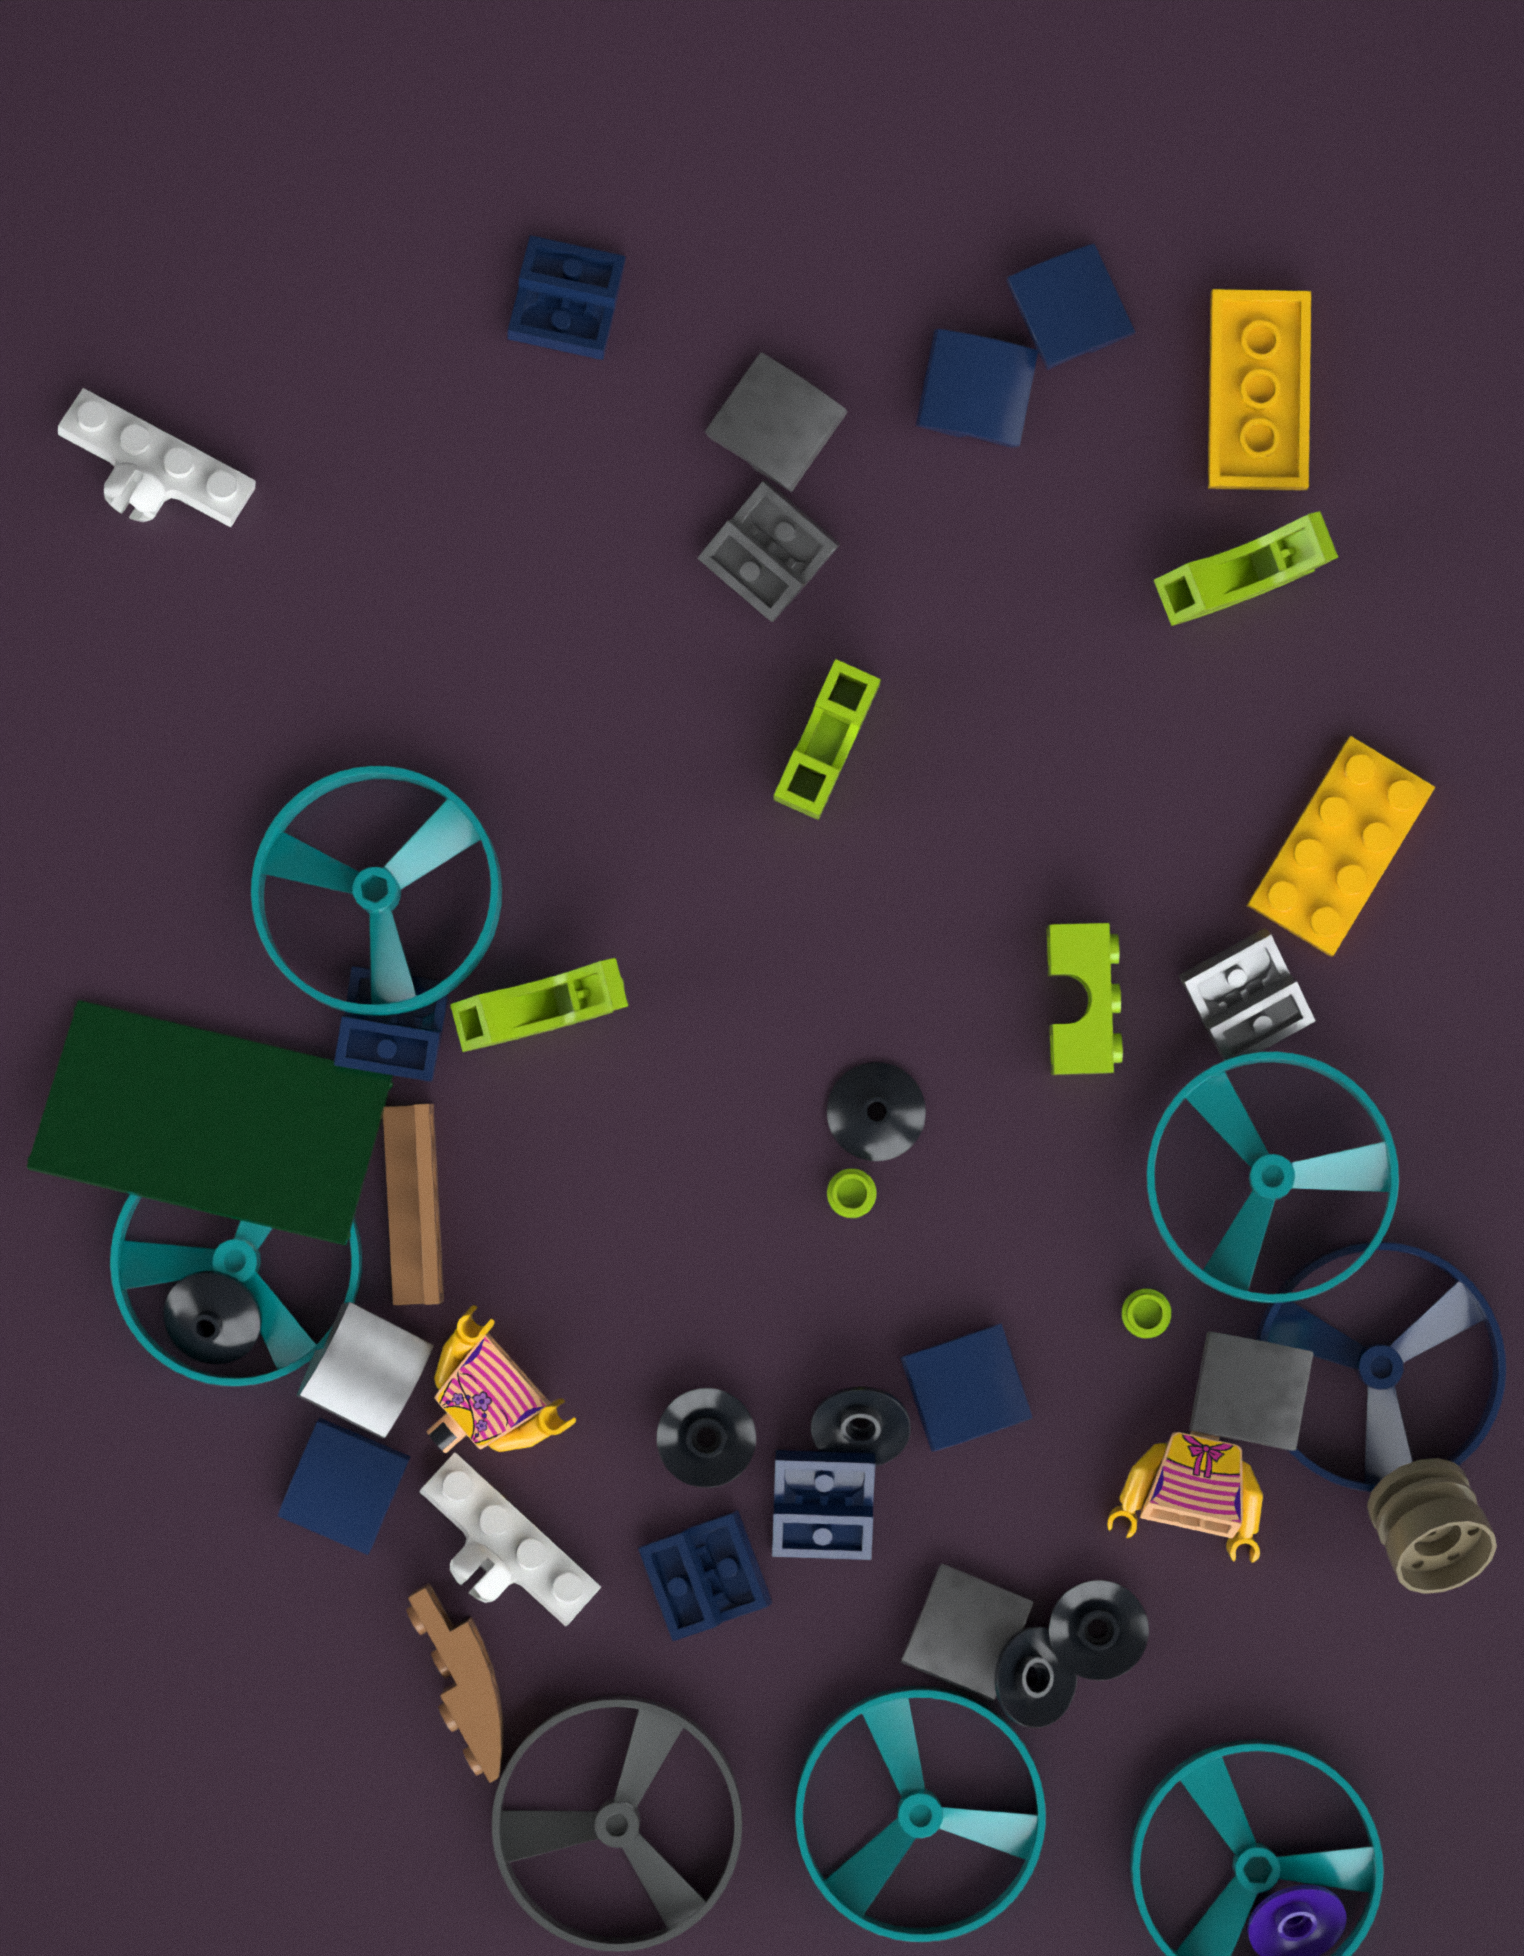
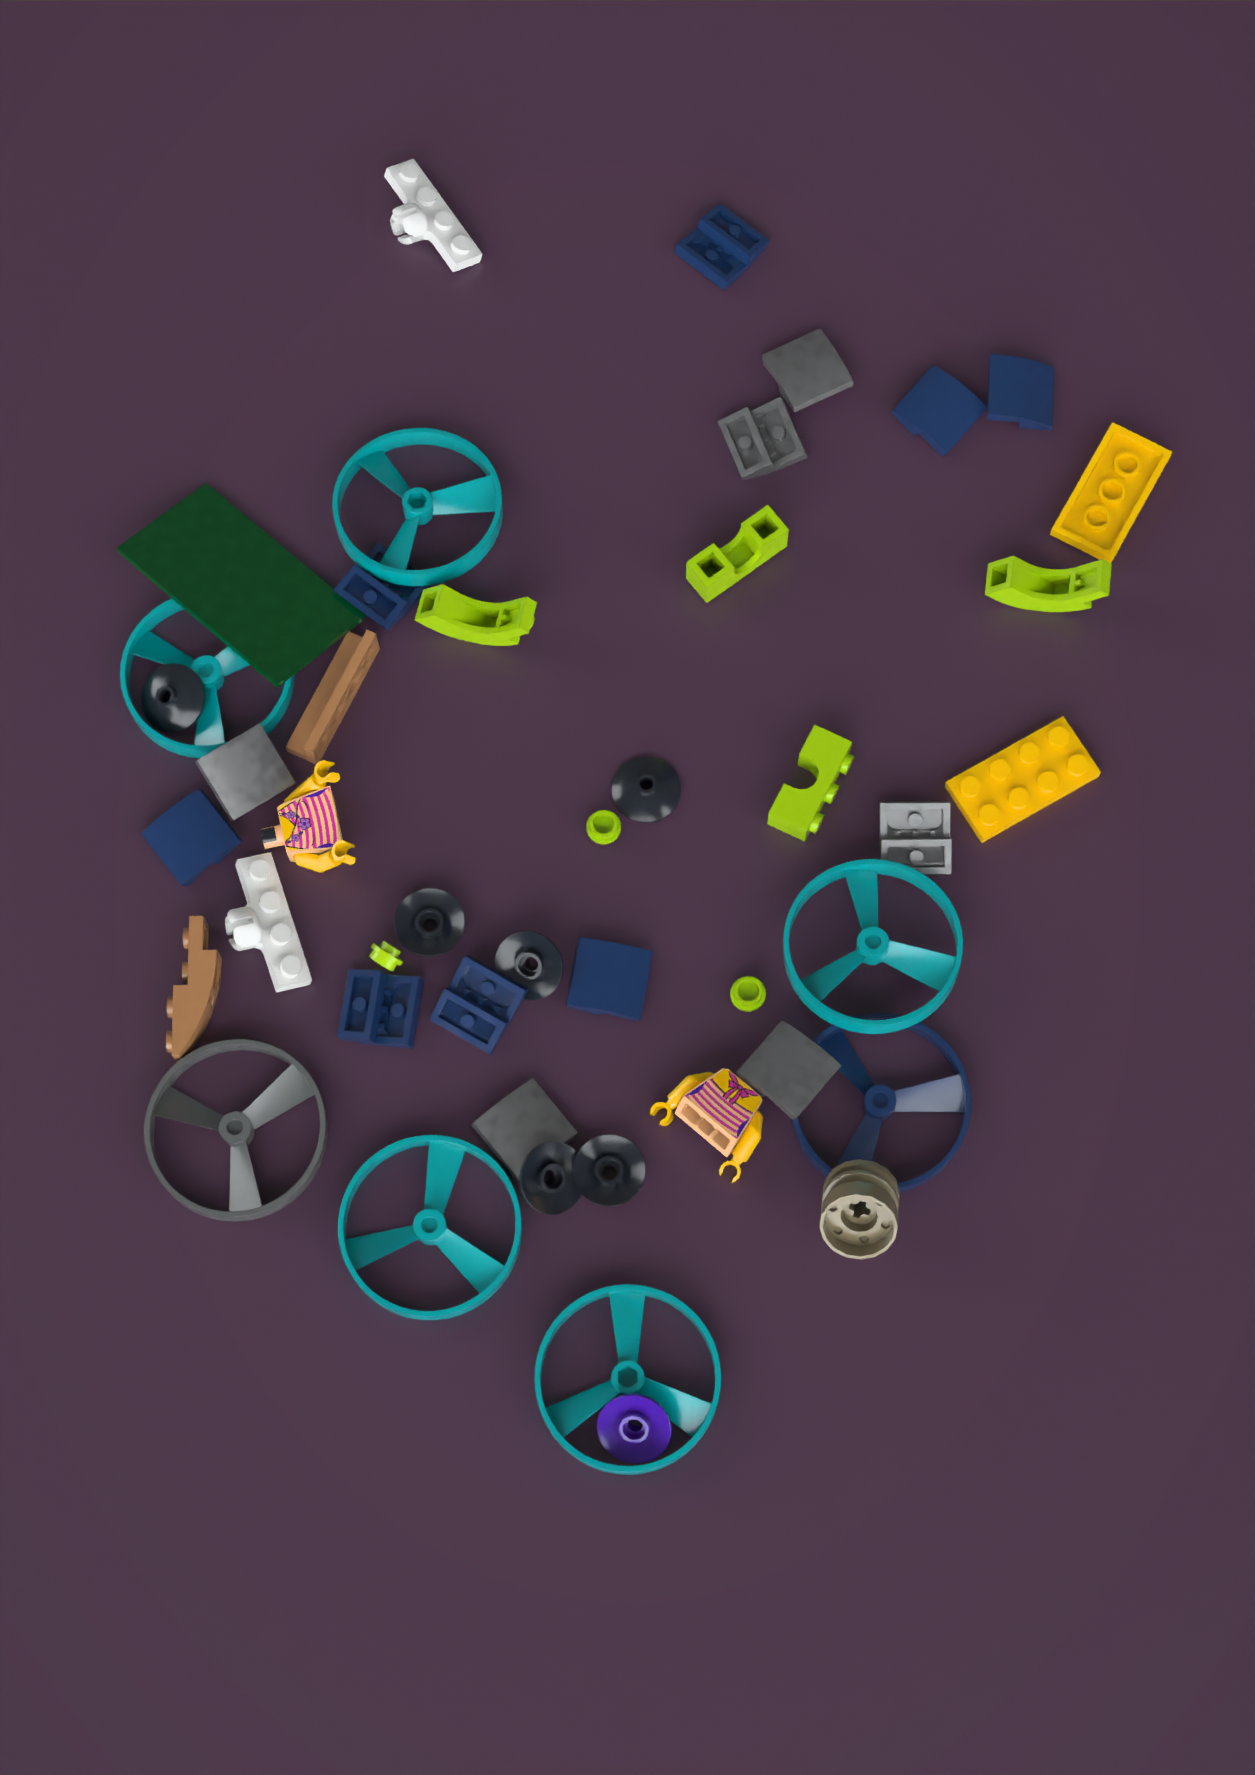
camera: 25 degrees right, 15 degrees down
none -> lime plate [369,940,403,972]

